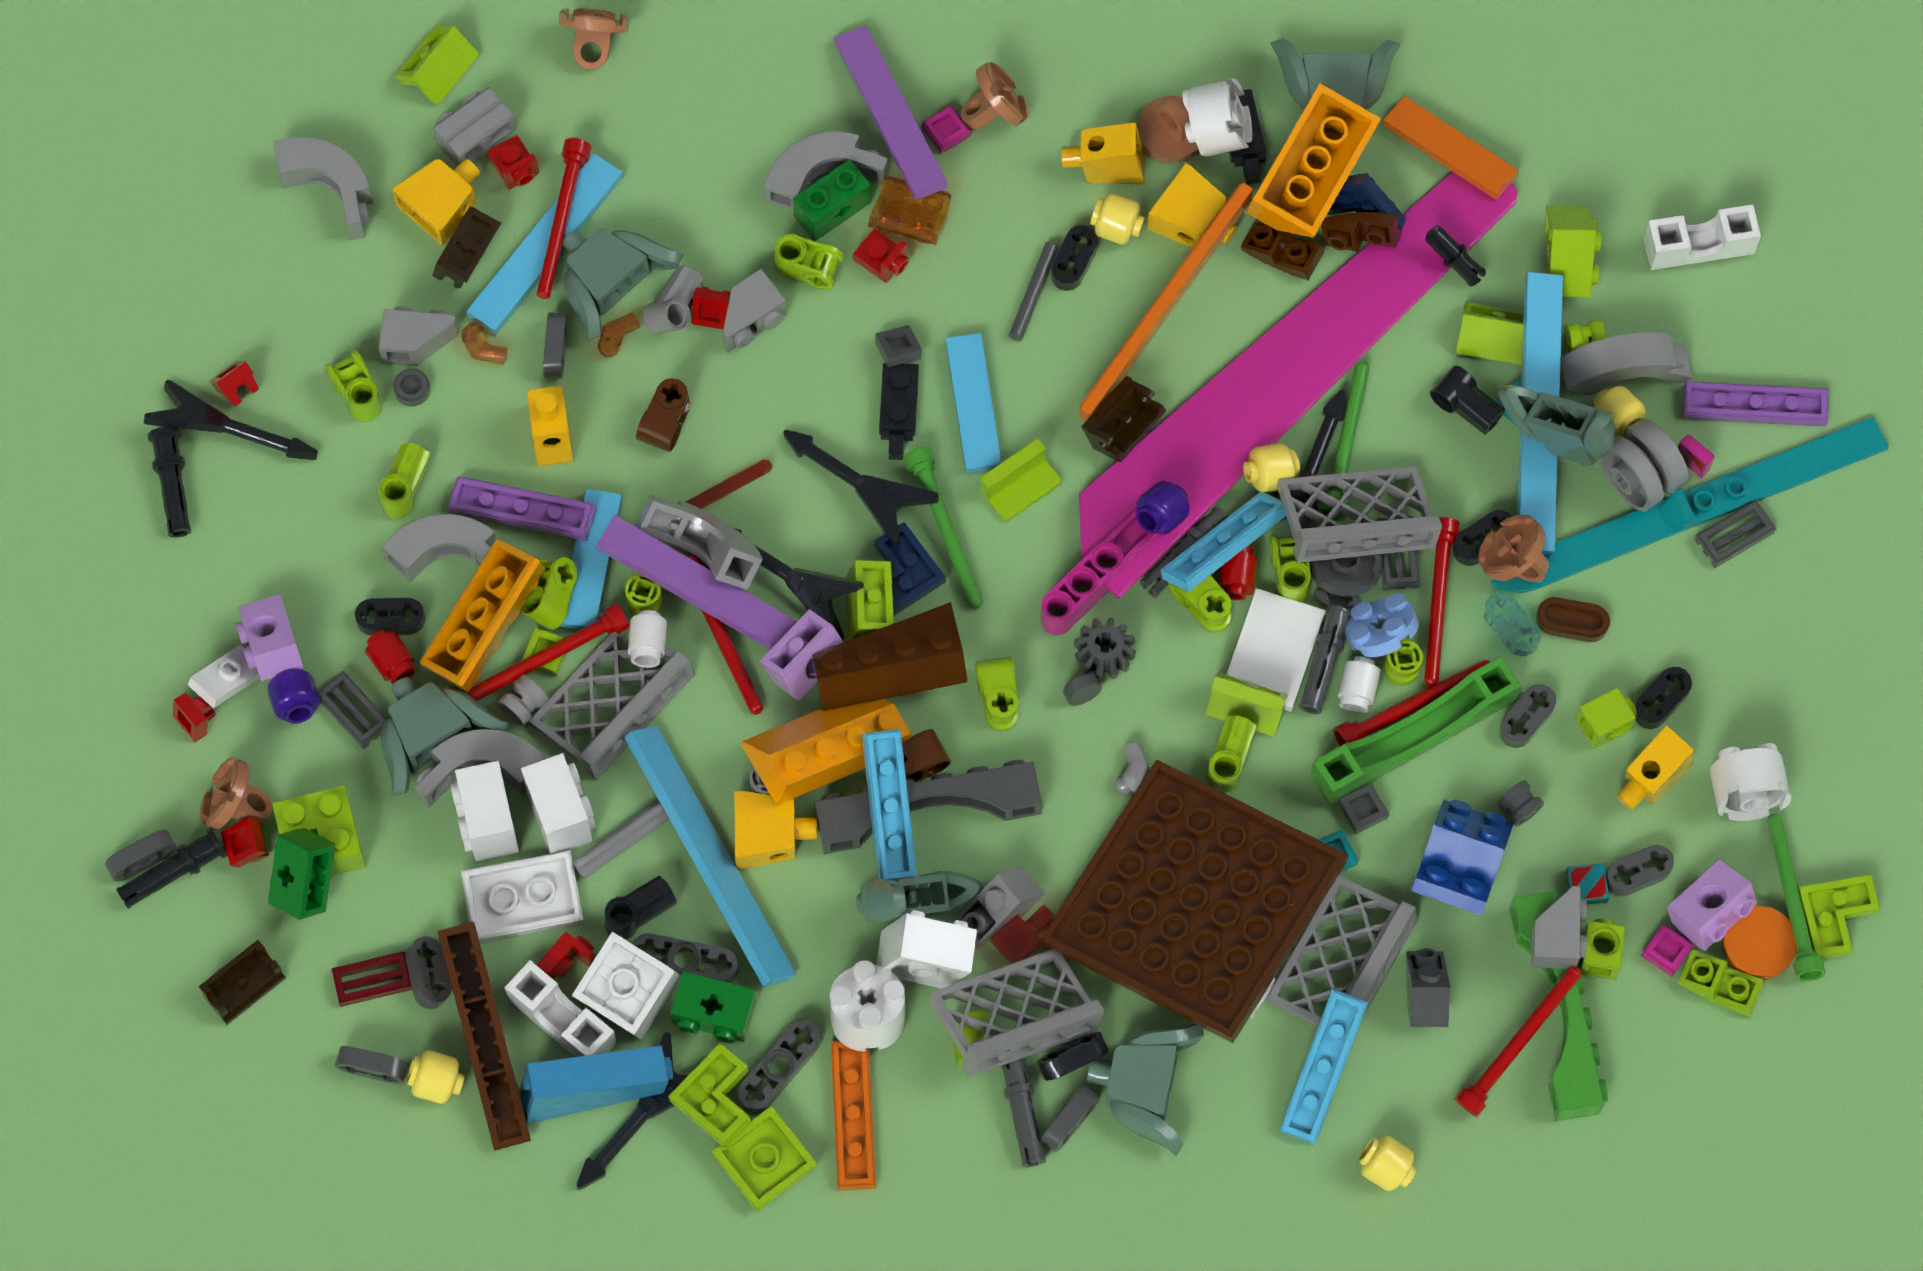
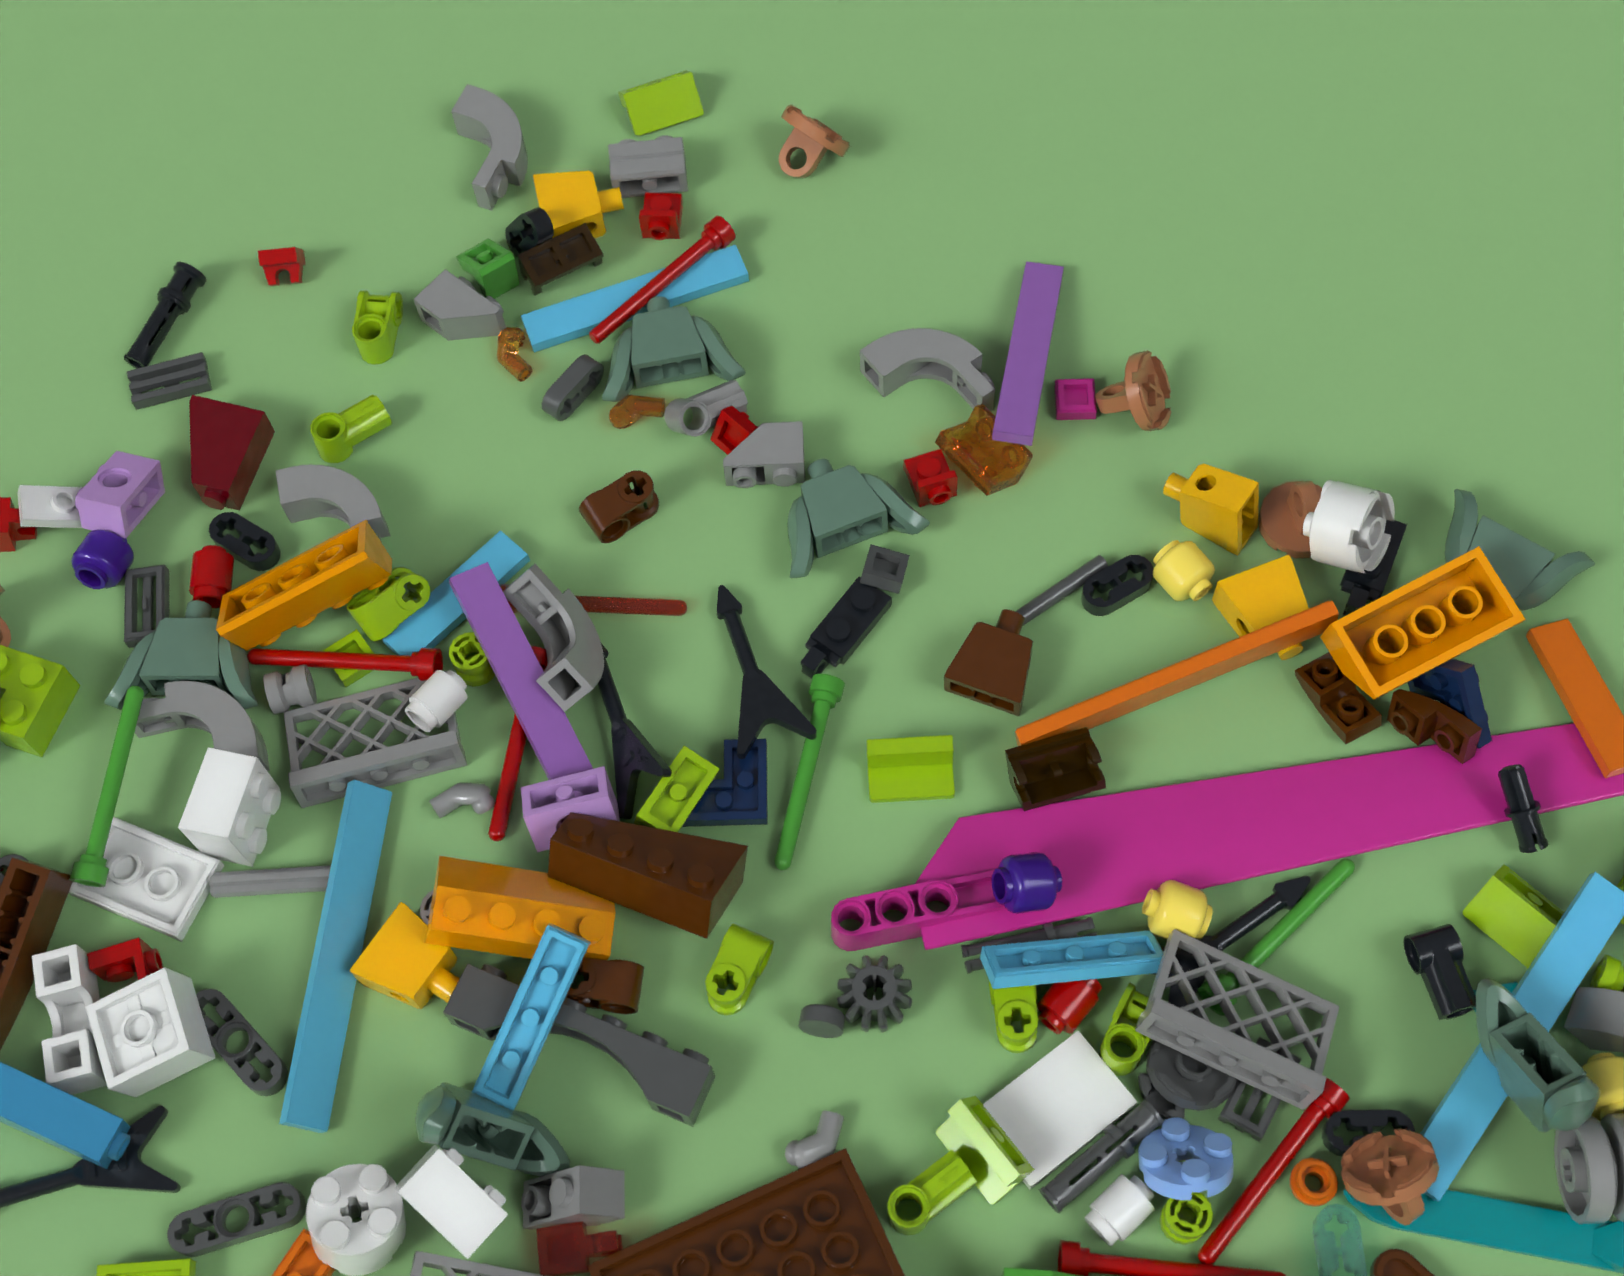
camera: 40 degrees right, 5 degrees down
black piece [143,380,318,460] -> none
dark grey tile [393,369,430,407] -> none
medium lavender tile [447,476,597,541] -> none
white brick [450,760,519,862] -> none
yellow torso [527,386,573,467] -> none
black piece [605,875,677,940] -> none
lime plate [668,1043,750,1148] -> none
green brick [670,971,756,1043] -> none
lime piece [774,234,844,290] -> none
green brick [793,159,871,242] -> none
medium azure tile [946,333,1001,474] -> none
none -> bright green piece [69,686,144,887]
none -> dark grey tile [127,352,212,410]
none -> dark red slope [189,395,275,511]
none -> light grey arm [429,782,495,818]
none -> bright green slope [456,238,519,299]
none -> black beam [505,207,554,257]
none -> sand green torso [787,459,930,578]
none -> reddish brown torso [944,609,1033,716]
none -> orange plate [1289,1158,1338,1207]

